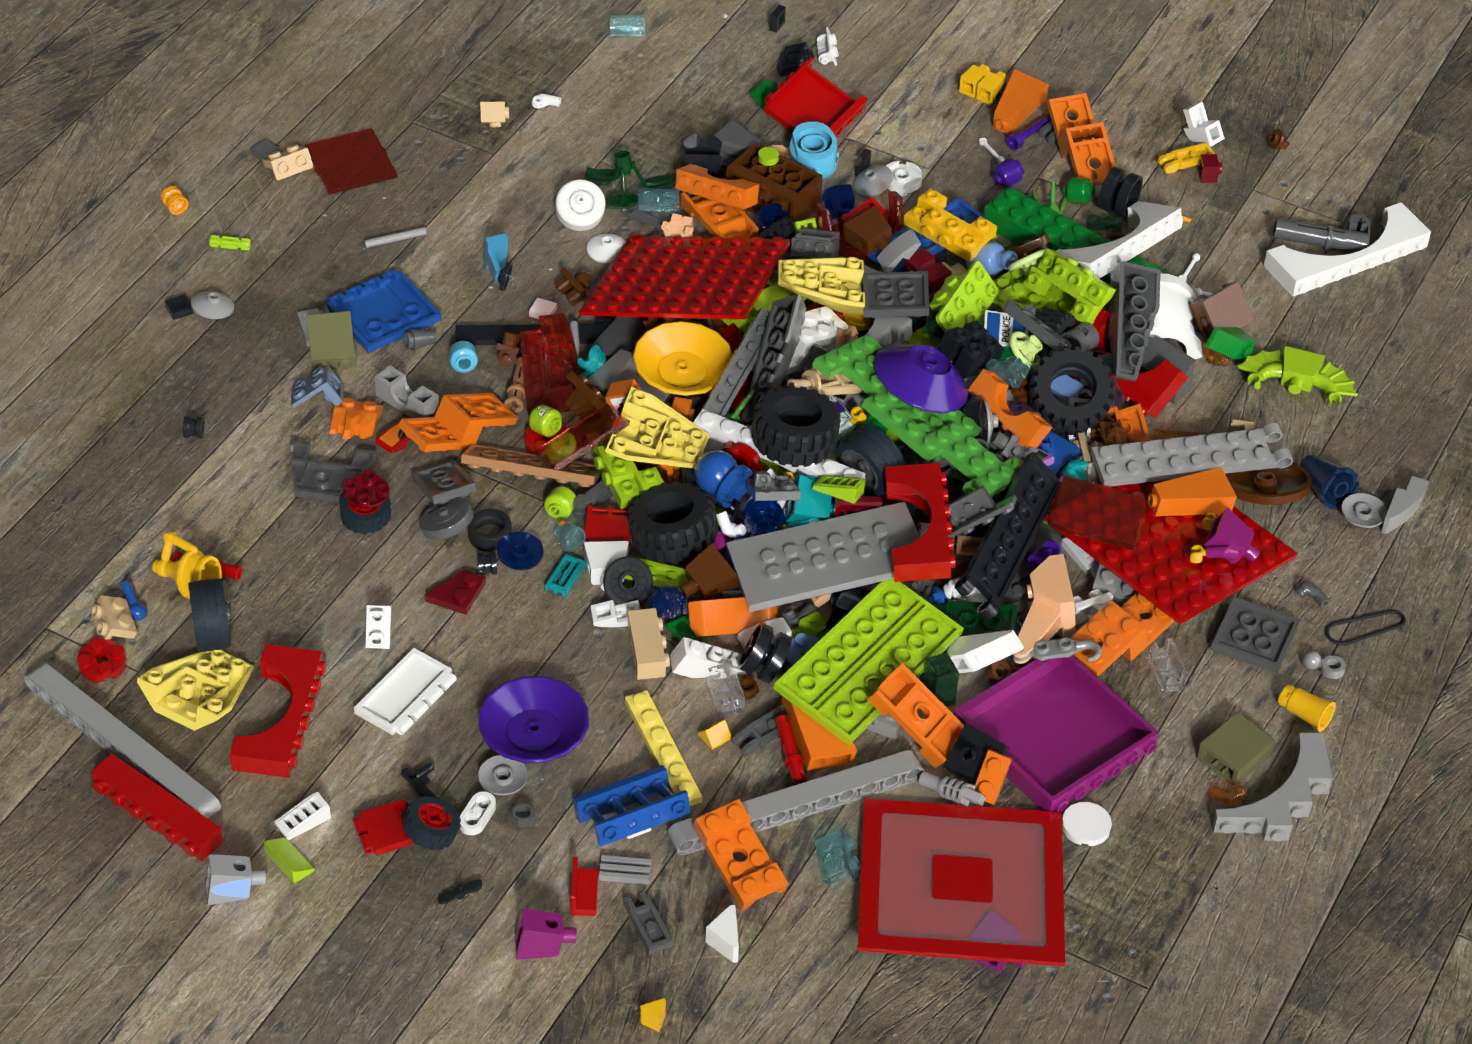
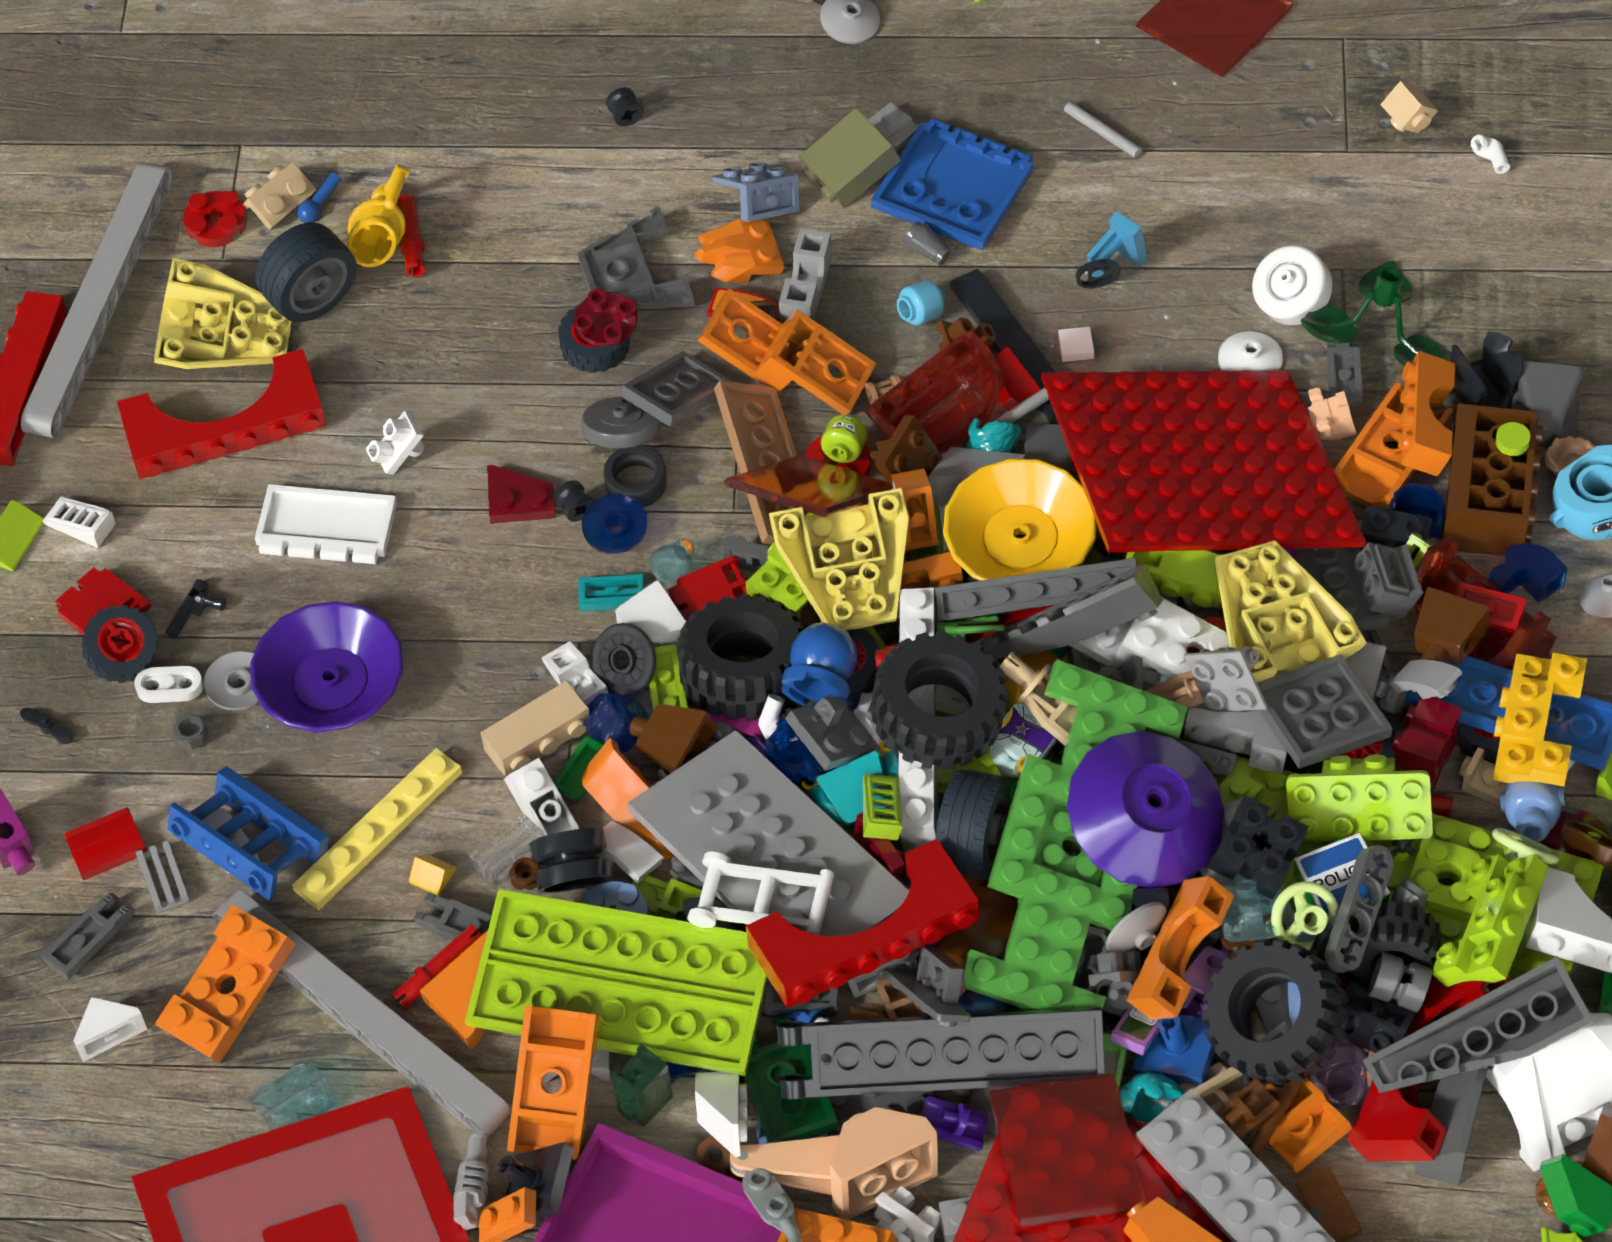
camera: 70 degrees right, 10 degrees up
lime head [544,486,576,520] -> none
reddish brown hips [554,267,592,306] -> none
clear light blue bracket [638,188,680,212] -> none
none -> white piece [687,852,834,935]
none -> light grey hinge [1184,646,1268,712]

